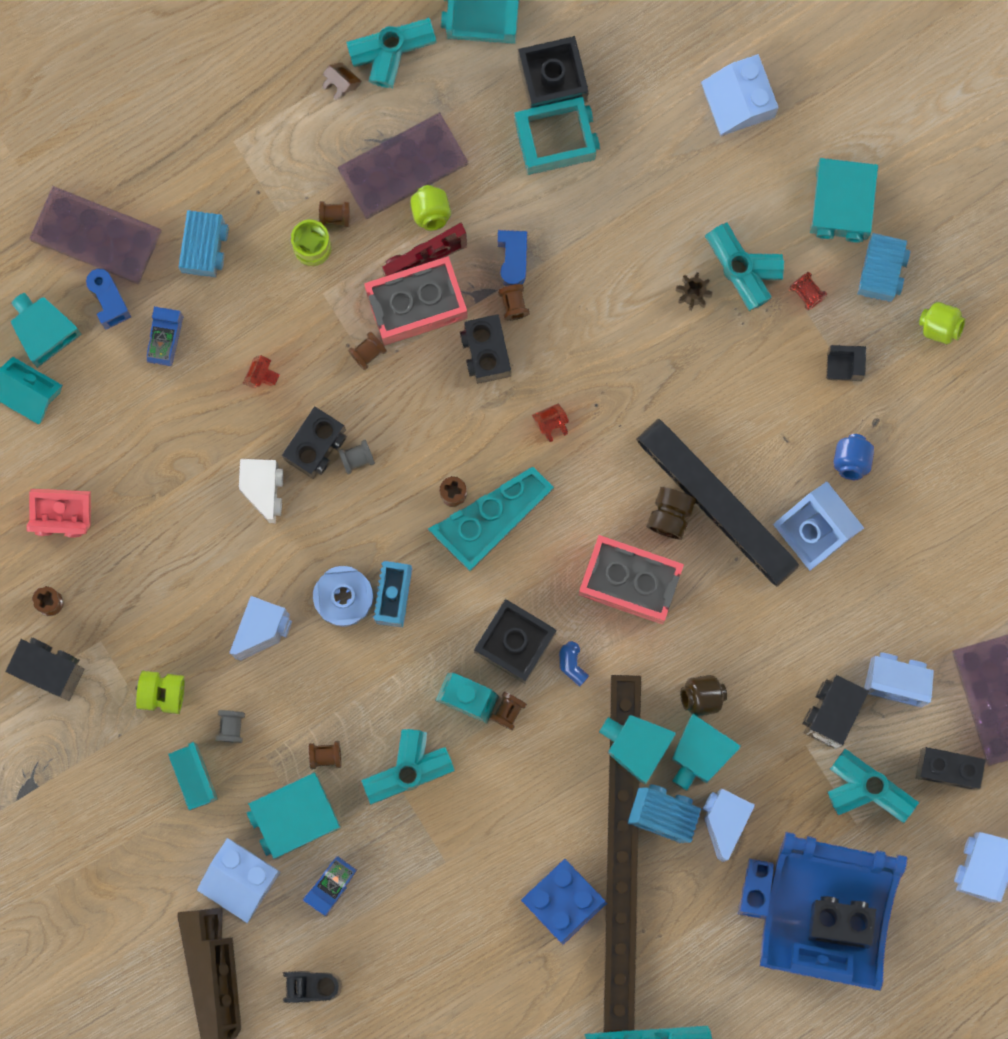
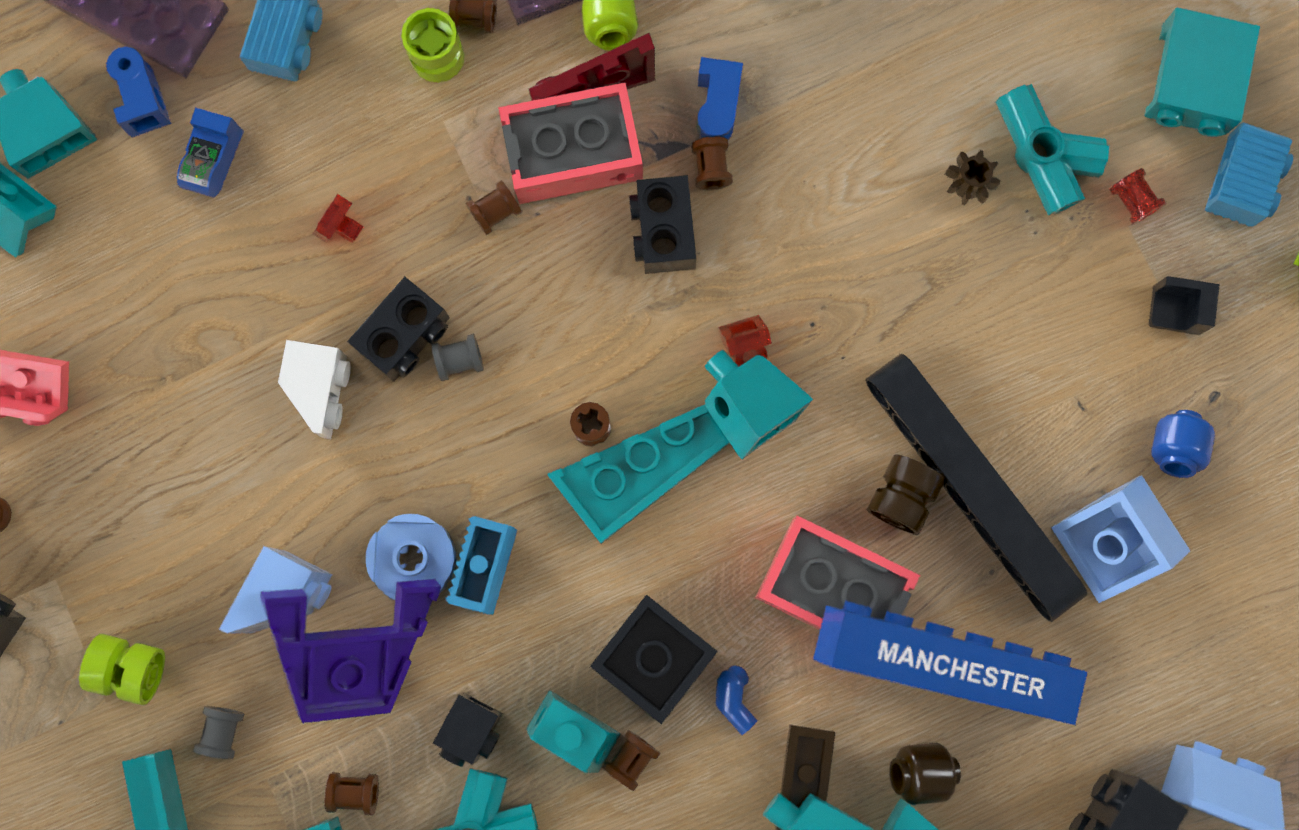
camera: 10 degrees right, 0 degrees up
none -> dark purple wing [260,579,441,723]
none -> black brick [432,692,503,767]
none -> teal torso [704,350,813,459]
none -> blue brick [813,601,1088,726]

